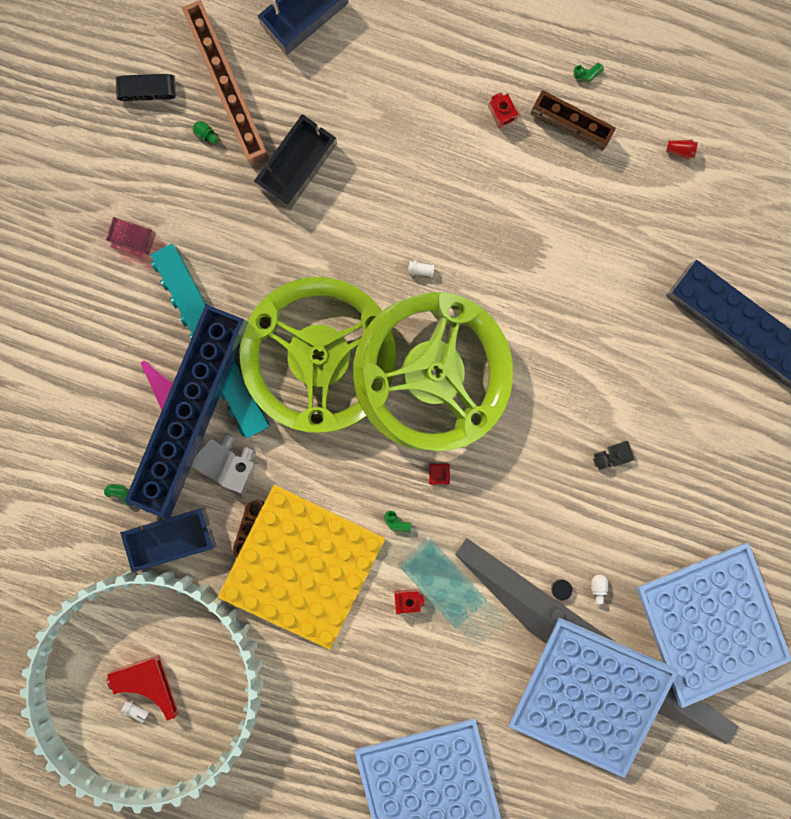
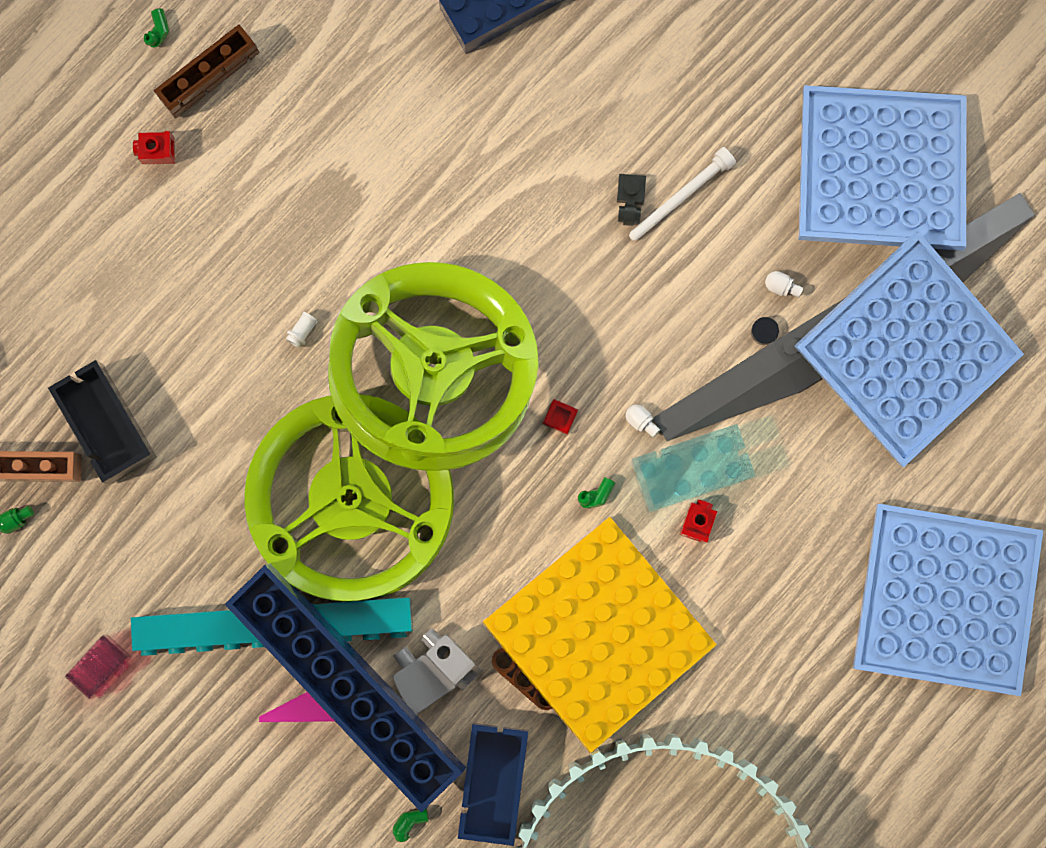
camera: 60 degrees left, 5 degrees down
none -> white cylinder [626,405,660,438]
none -> white piece [629,147,737,241]

